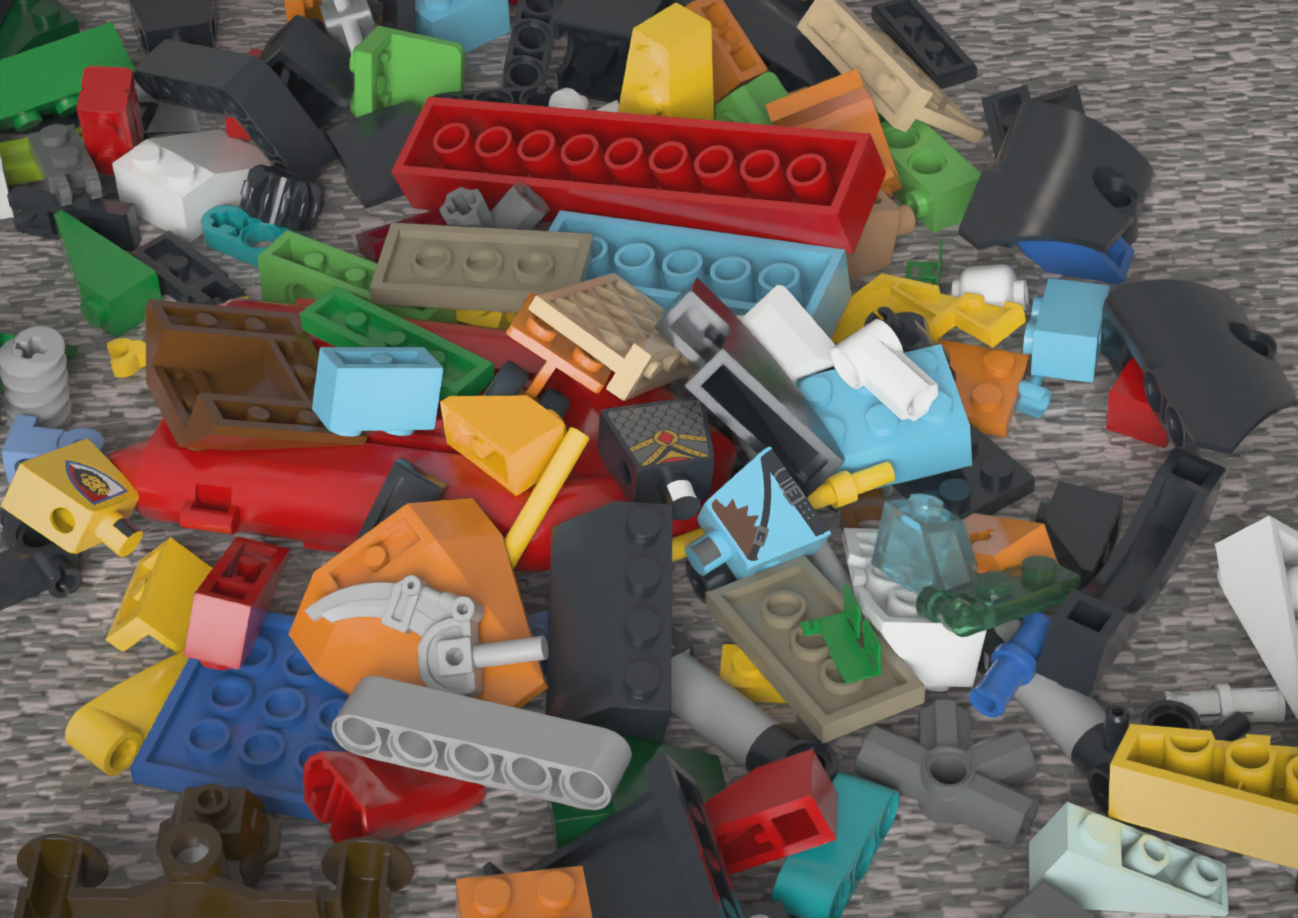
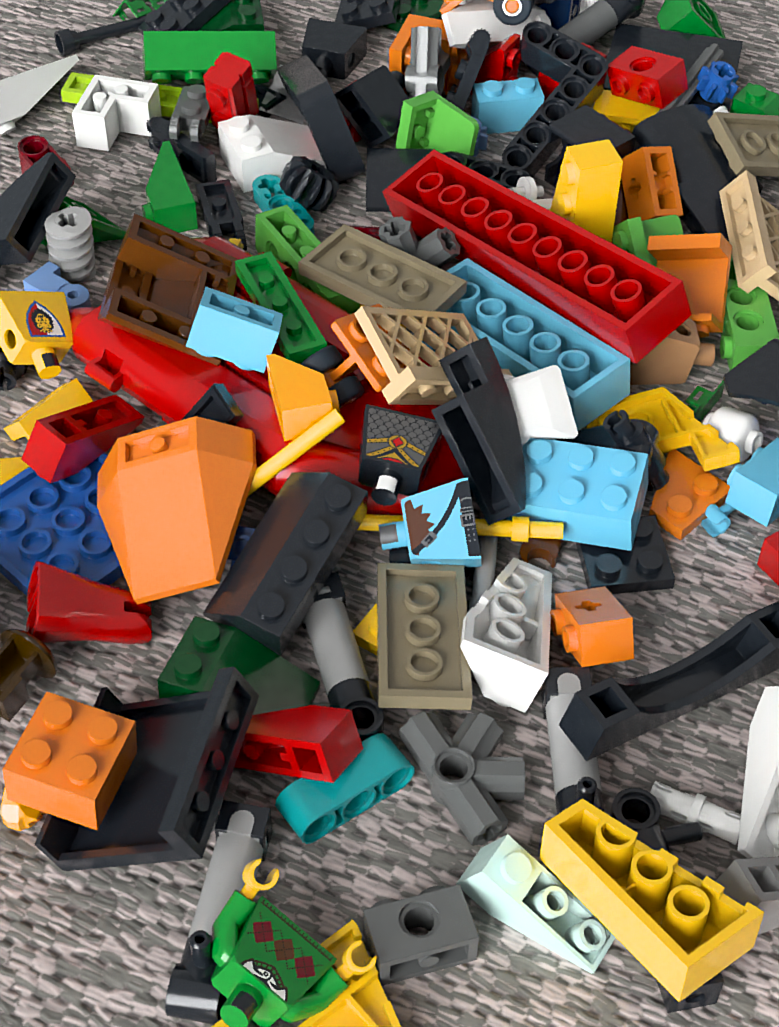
camera: 25 degrees right, 5 degrees up
light grey bar [305,575,549,698] -> none
light grey beam [331,676,632,810] -> none
green piece [799,583,881,684] -> none
white piece [830,319,938,422] -> none
clear light blue slope [871,494,987,611] -> none
clear green plate [916,556,1080,638] -> none
blue pin [969,611,1051,718] -> none
black slope [1035,481,1123,594] -> none

